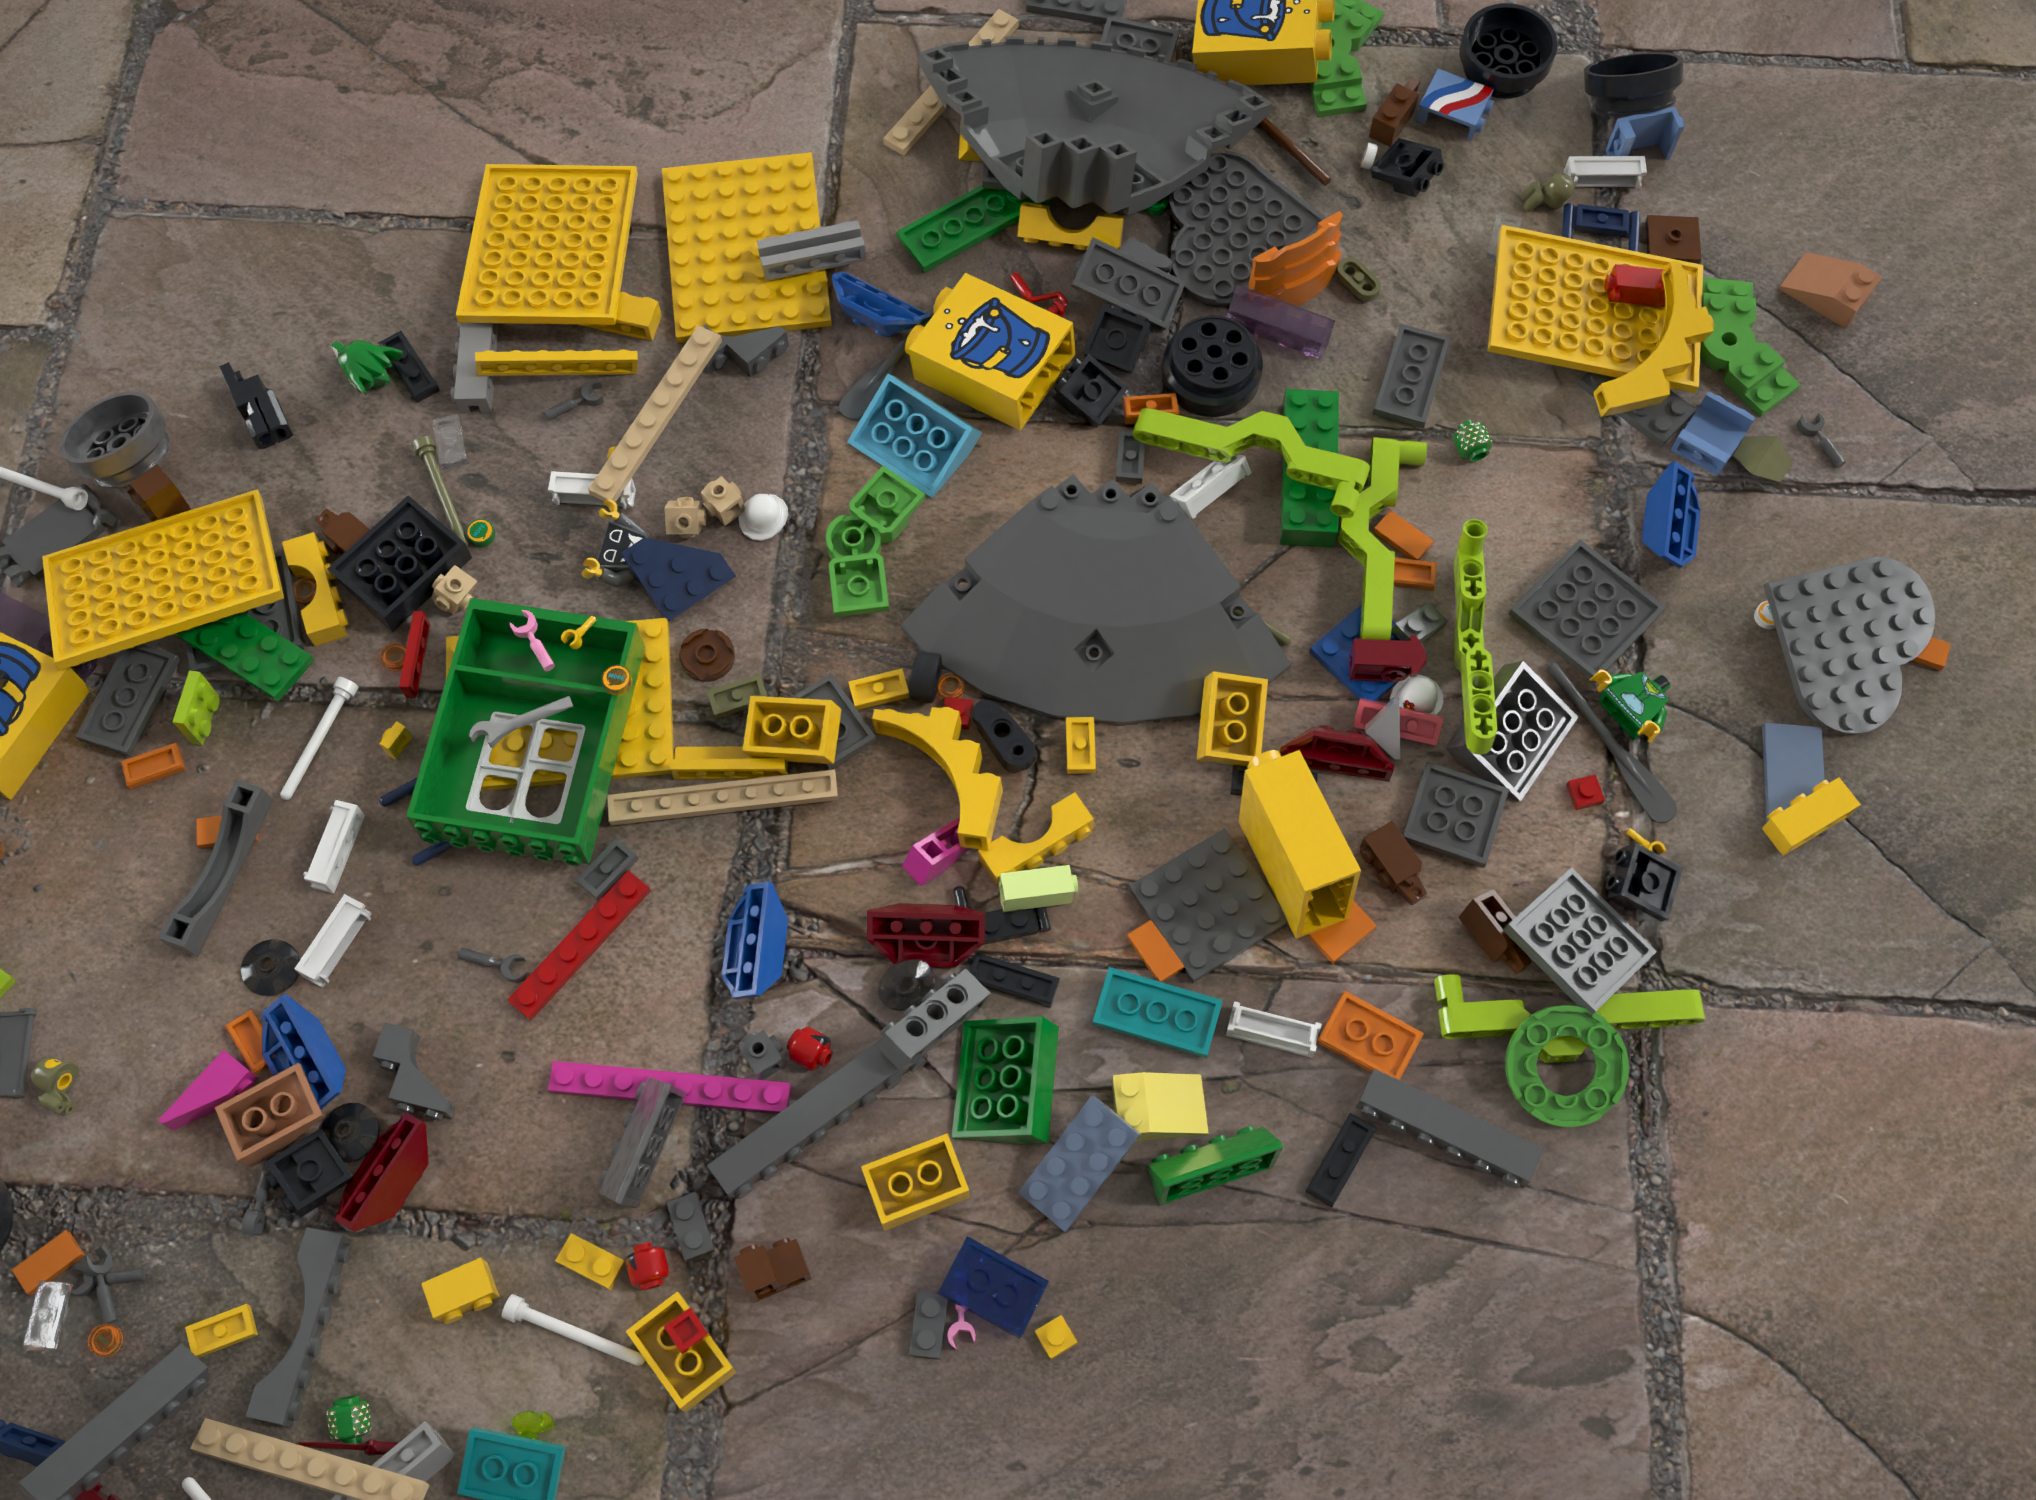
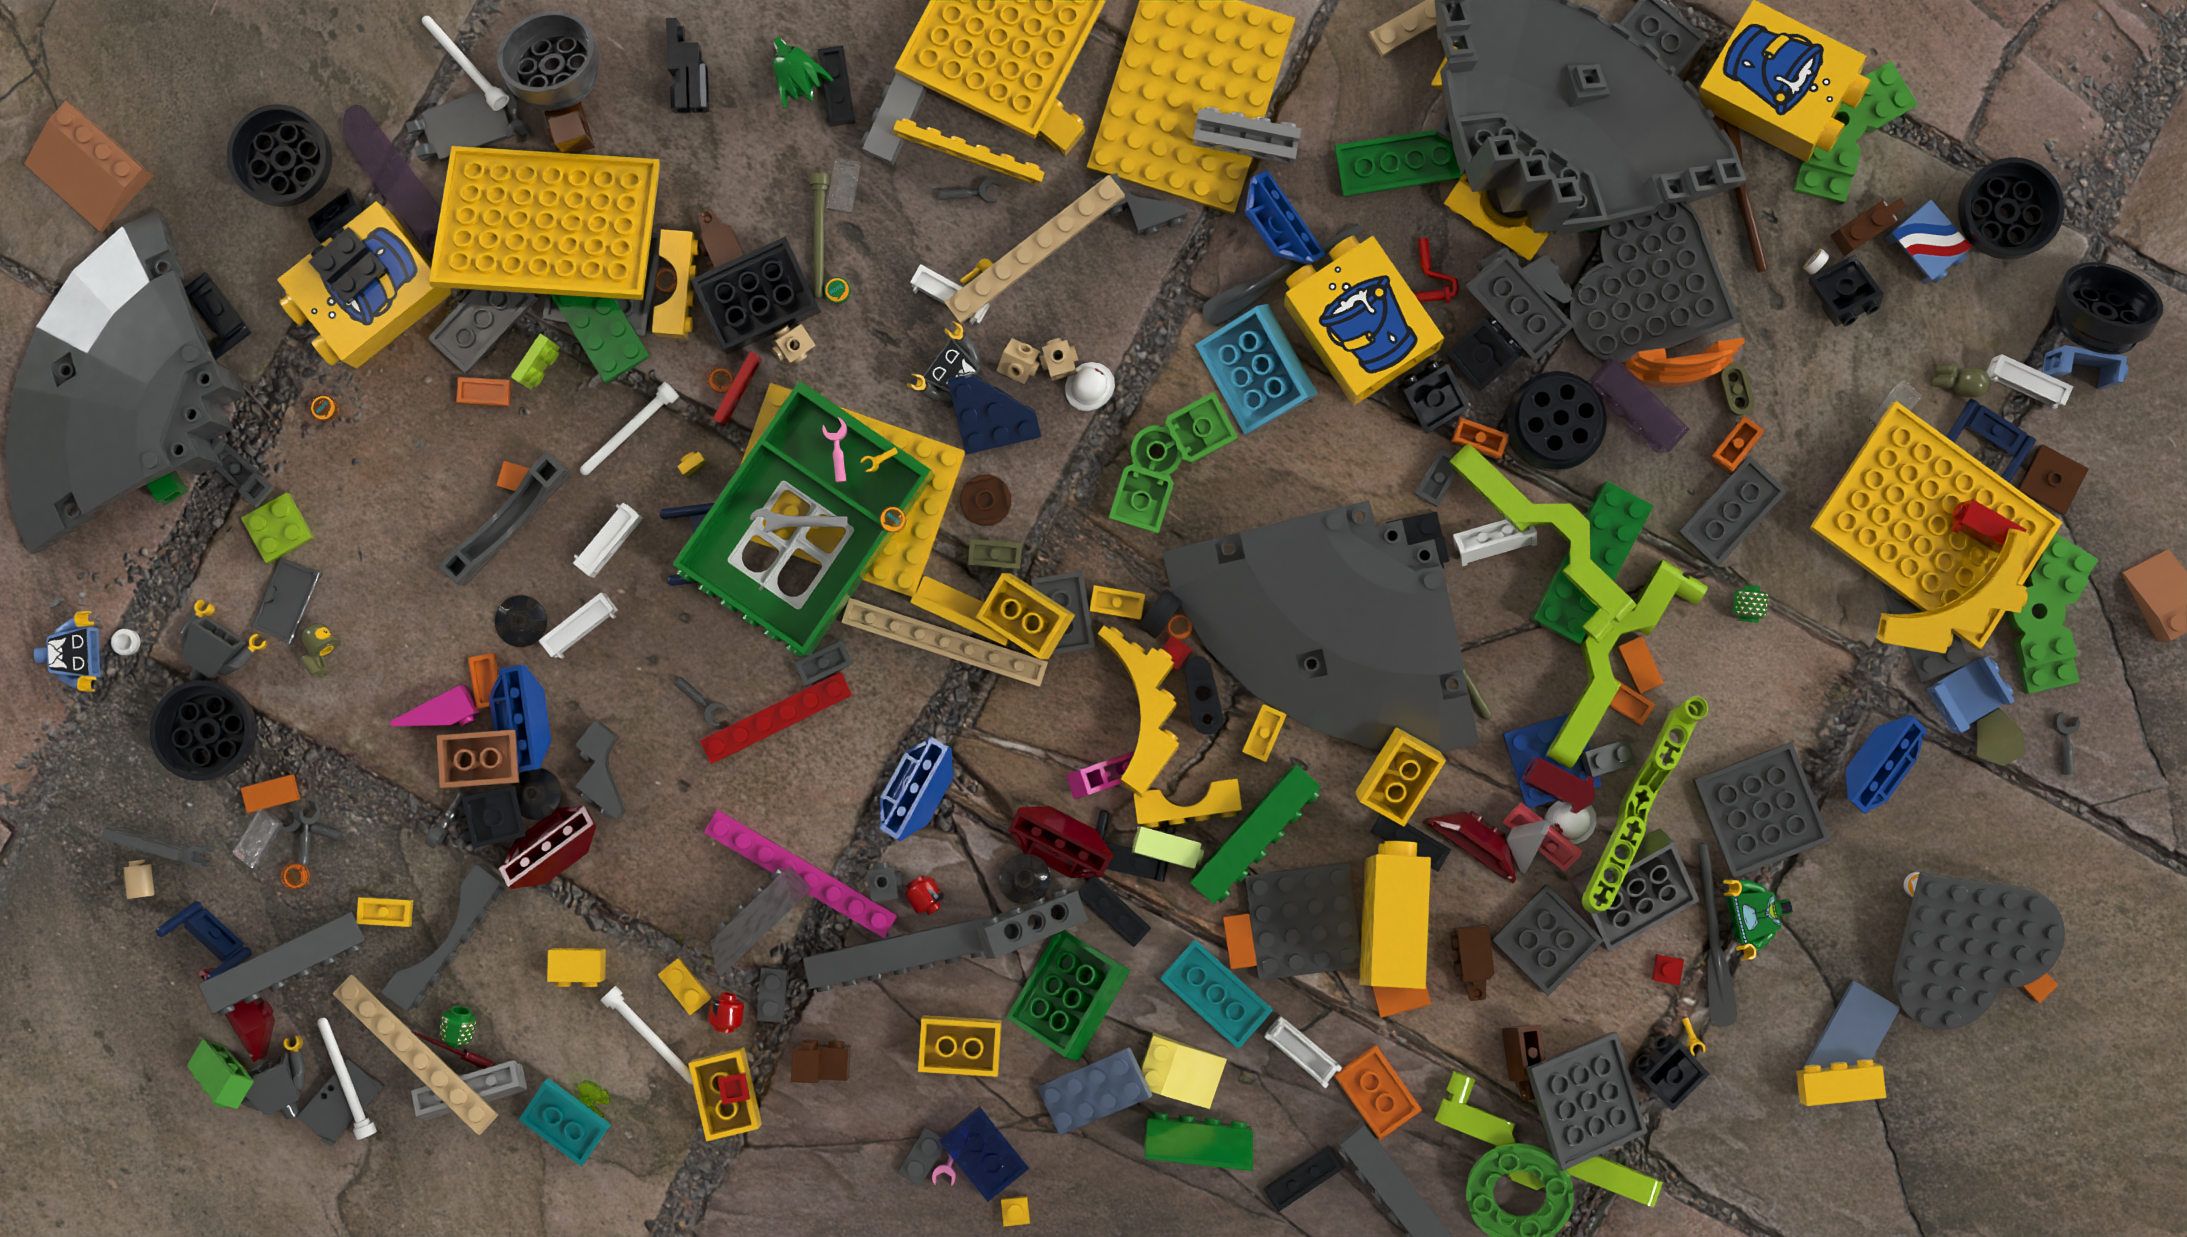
camera: 25 degrees right, 20 degrees up
none -> green brick [1189,764,1321,904]
none -> orange brick [1711,416,1765,473]

